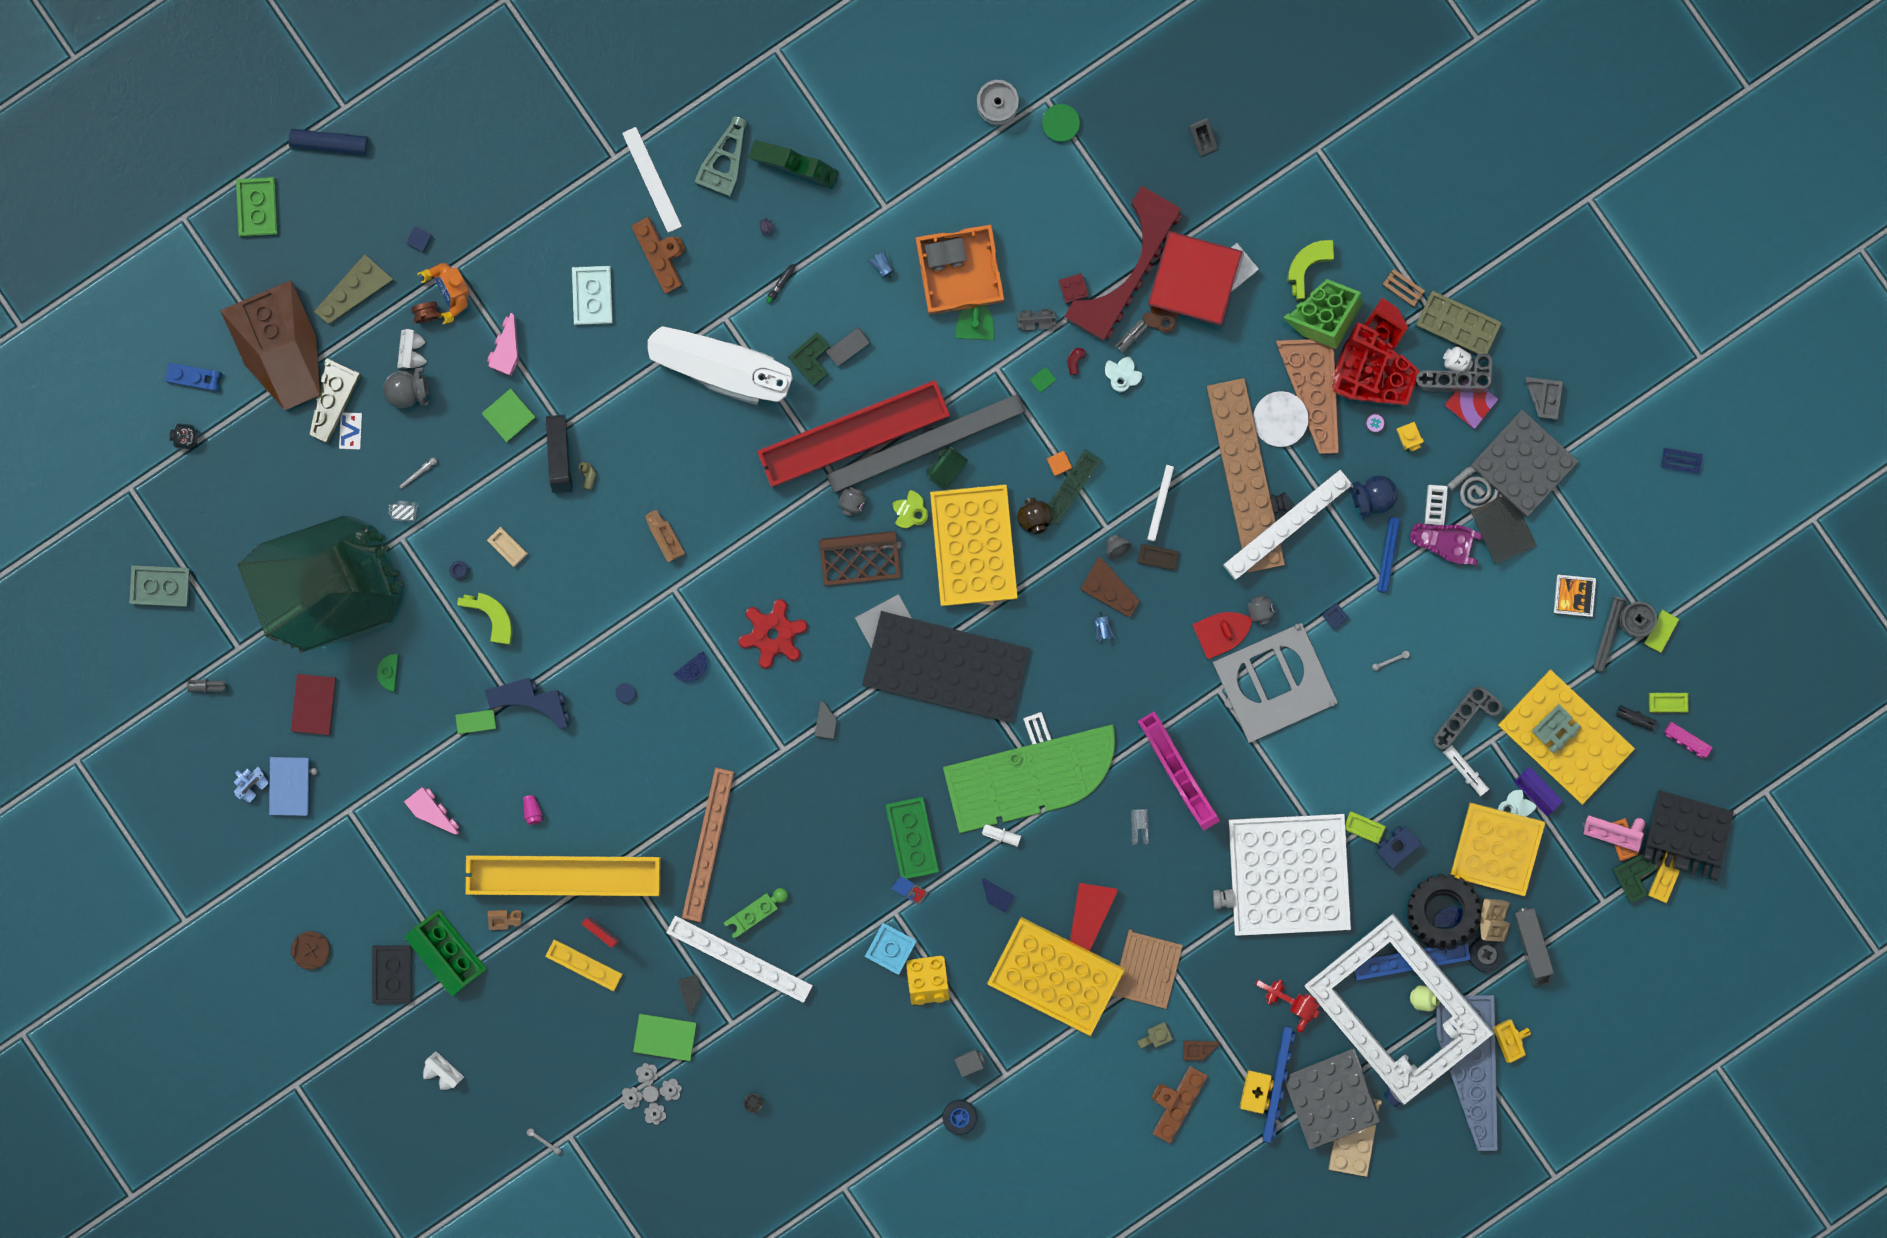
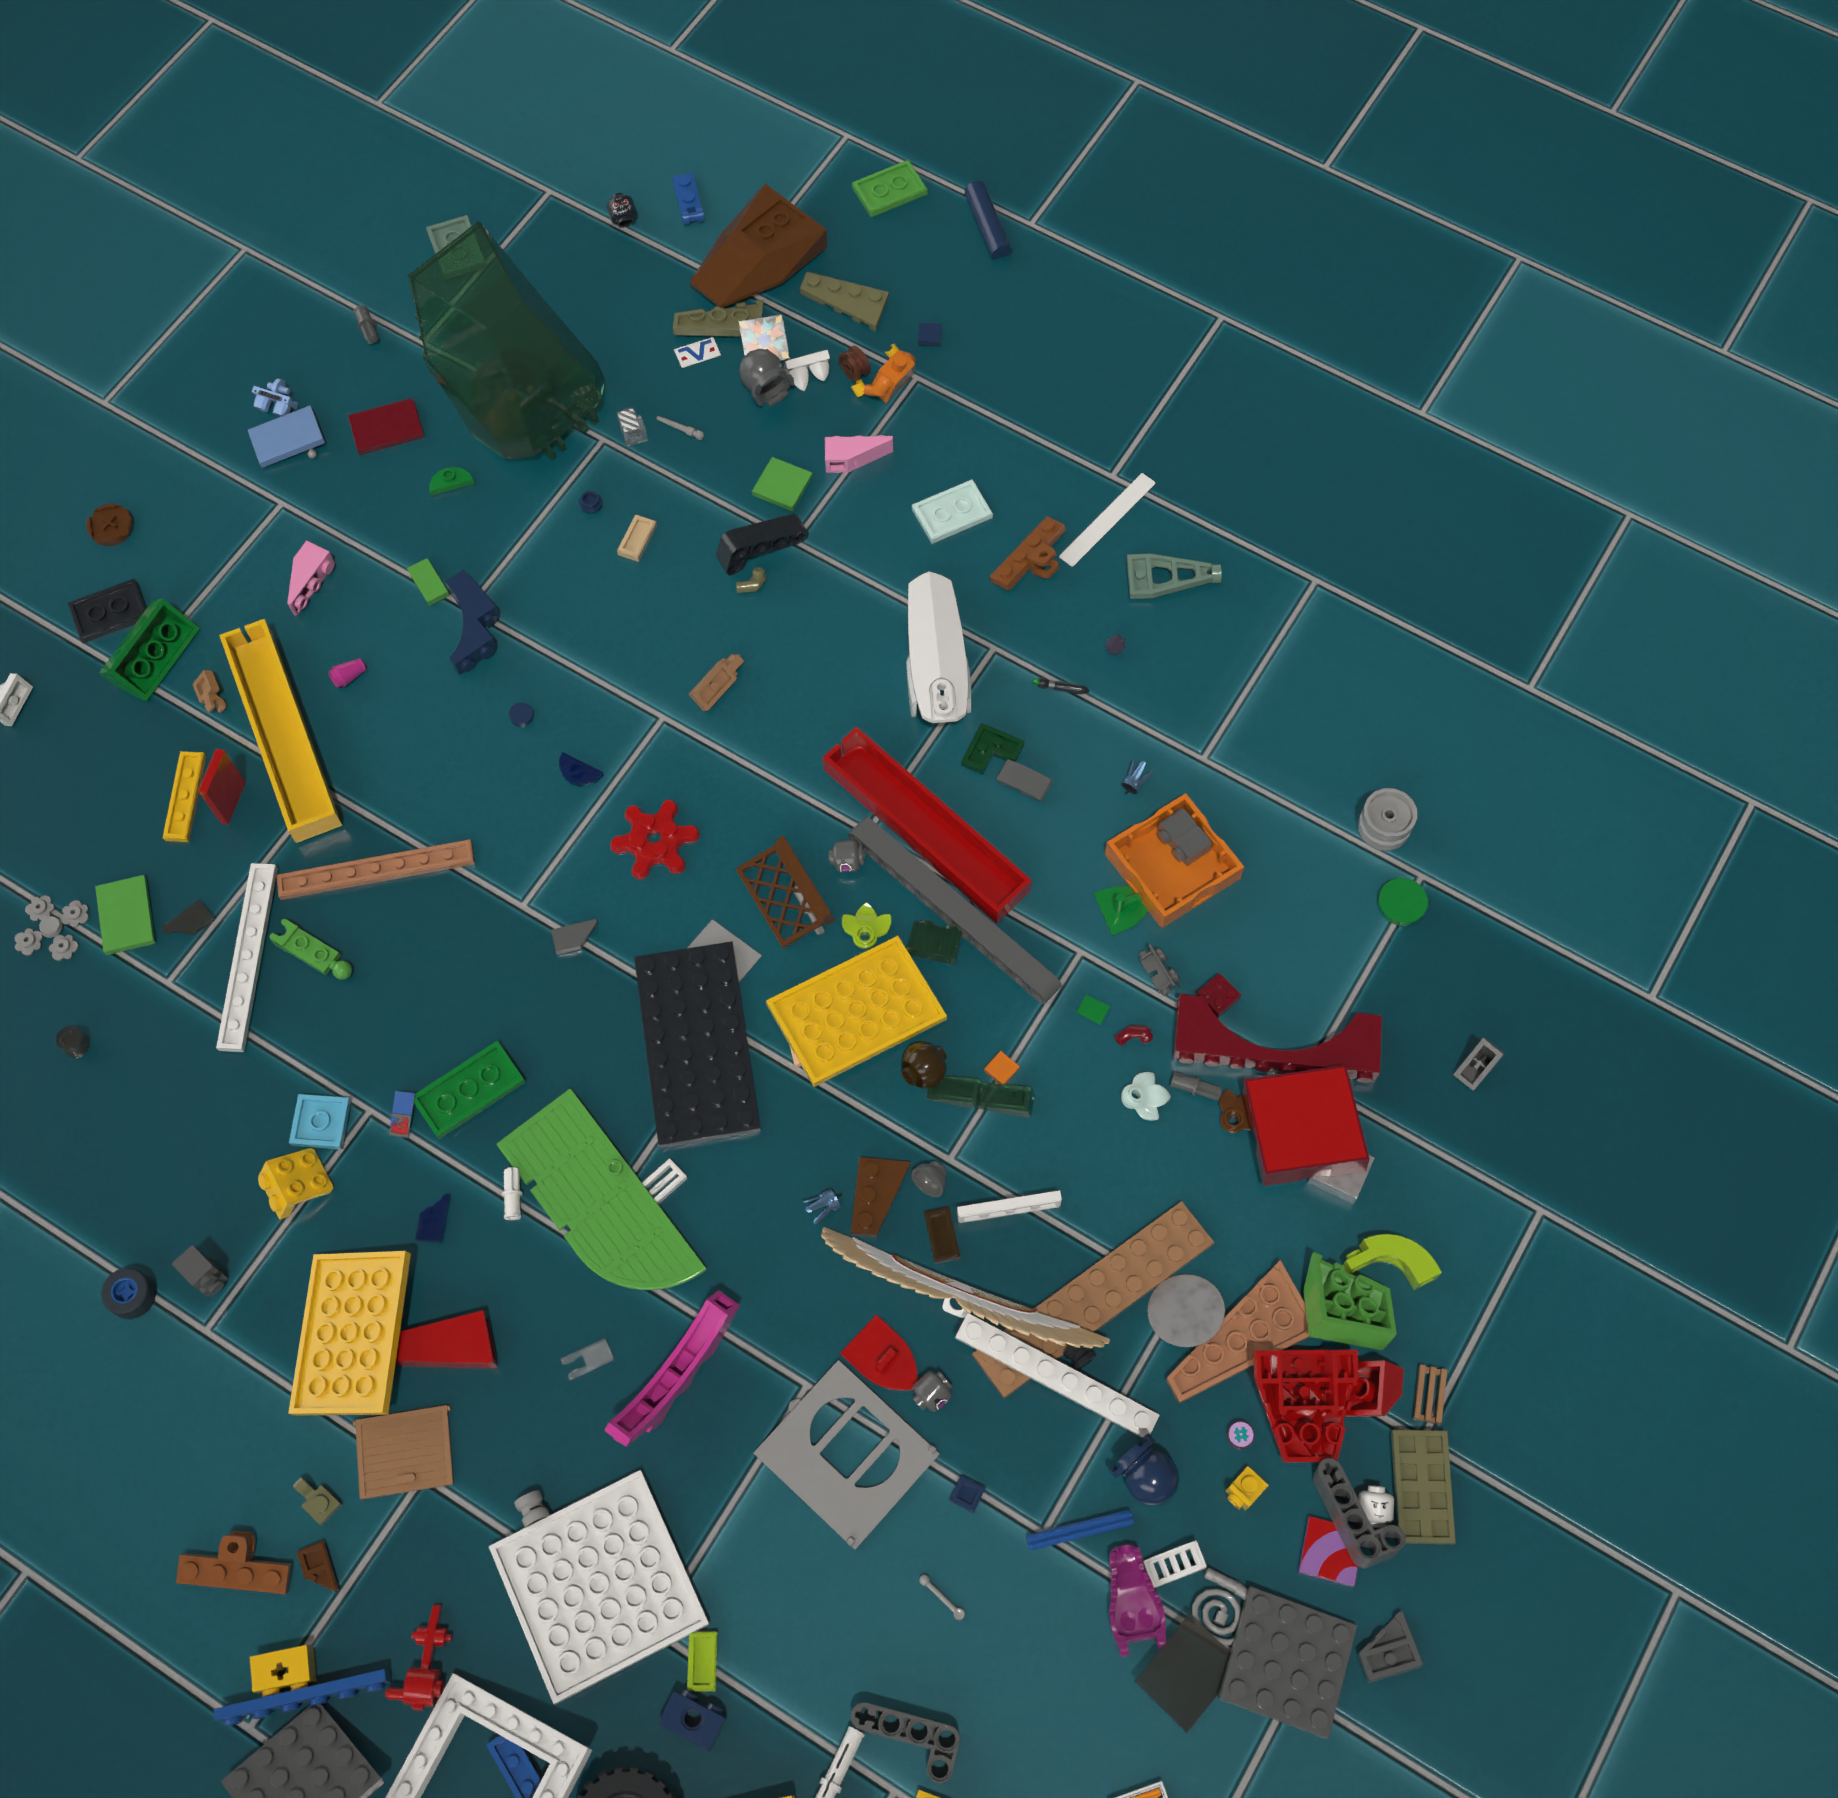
camera: 65 degrees right, 20 degrees down
lime arch [457,593,513,645] -> none
dark green arch [748,140,839,189] -> none
none -> tile [739,314,790,361]
none -> piece [821,1227,1110,1348]

